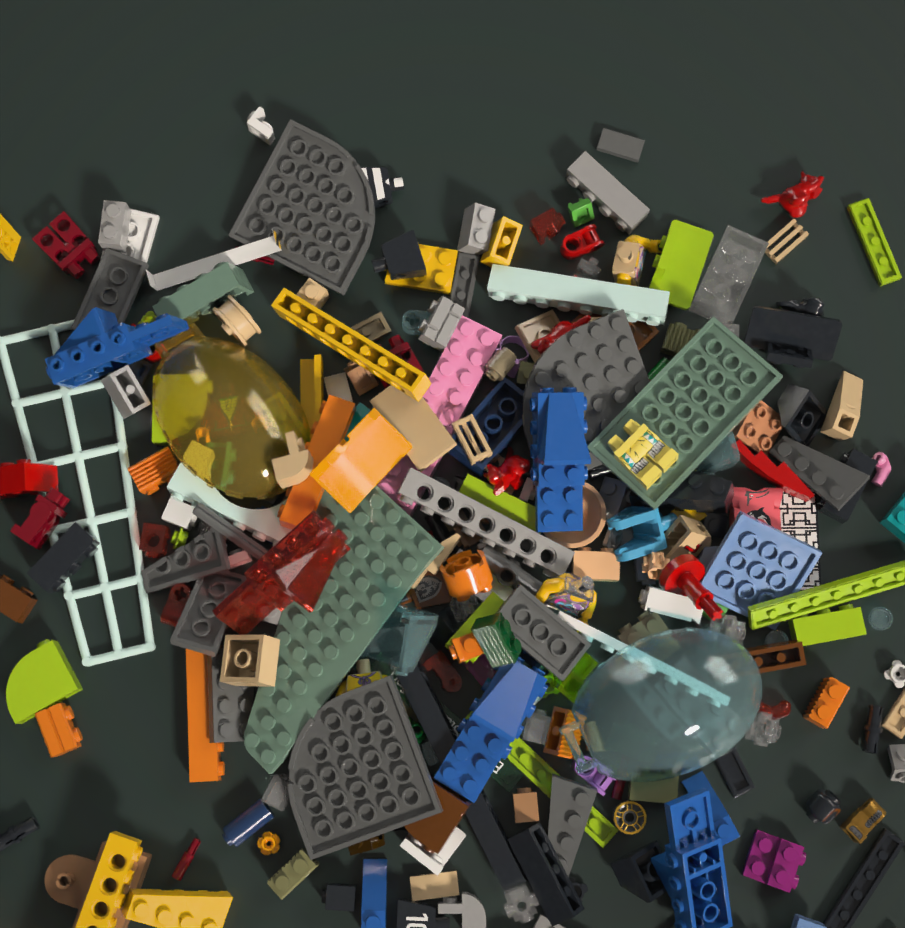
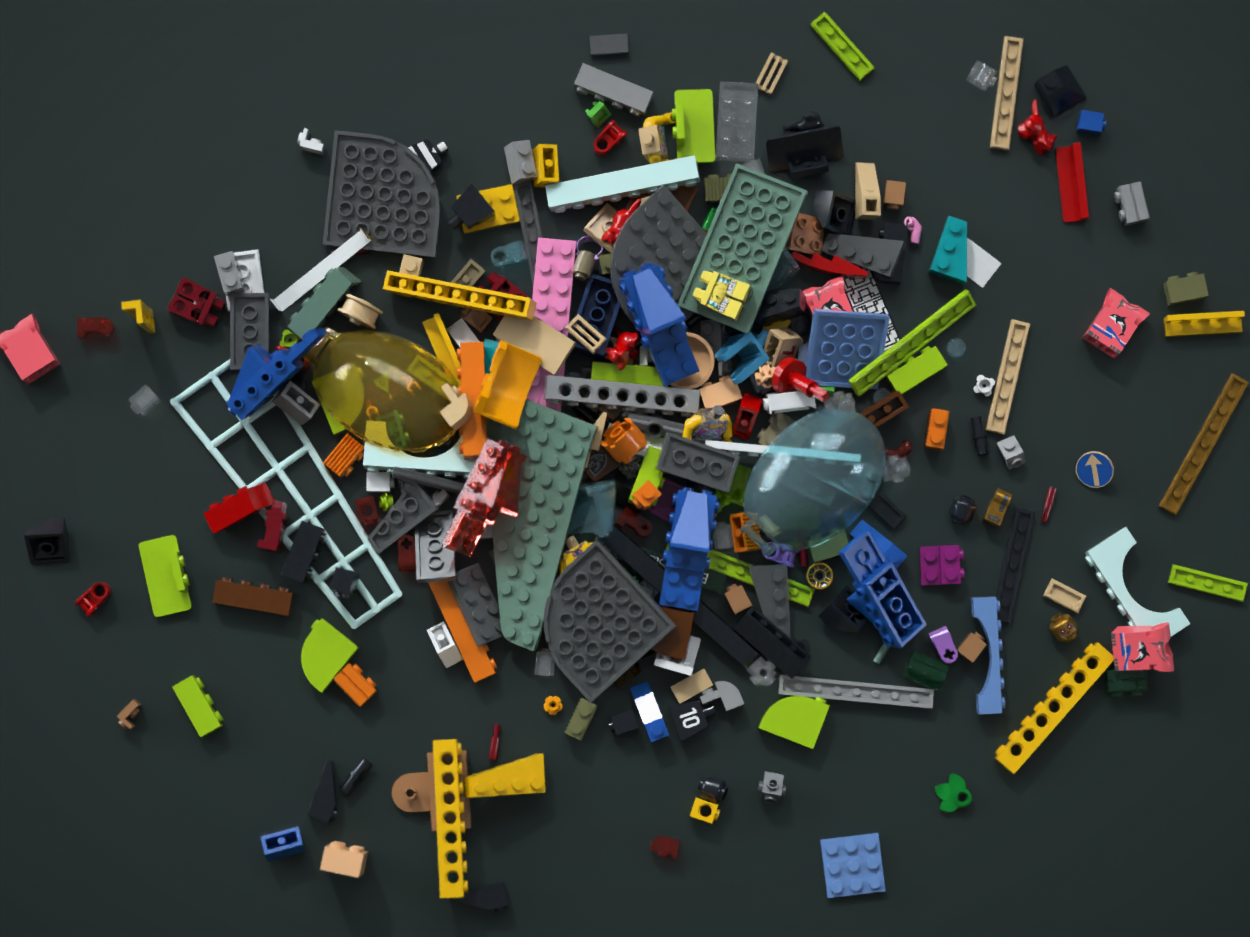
camera: 25 degrees left, 5 degrees up
tan brick [220,634,280,687] -> none
dark blue brick [222,798,275,847] -> none
light grey brick [418,296,465,351] -> none
dark green brick [471,612,521,668] -> none
clear red brick [529,208,565,245] -> none
clear tile [573,257,601,280] -> none
red animal [761,172,824,218] -> none
none -> black brick [330,567,360,599]
none -> white slope [427,621,463,668]
none -> red slope [732,392,763,440]
none -> medium nougat brick [883,180,906,210]

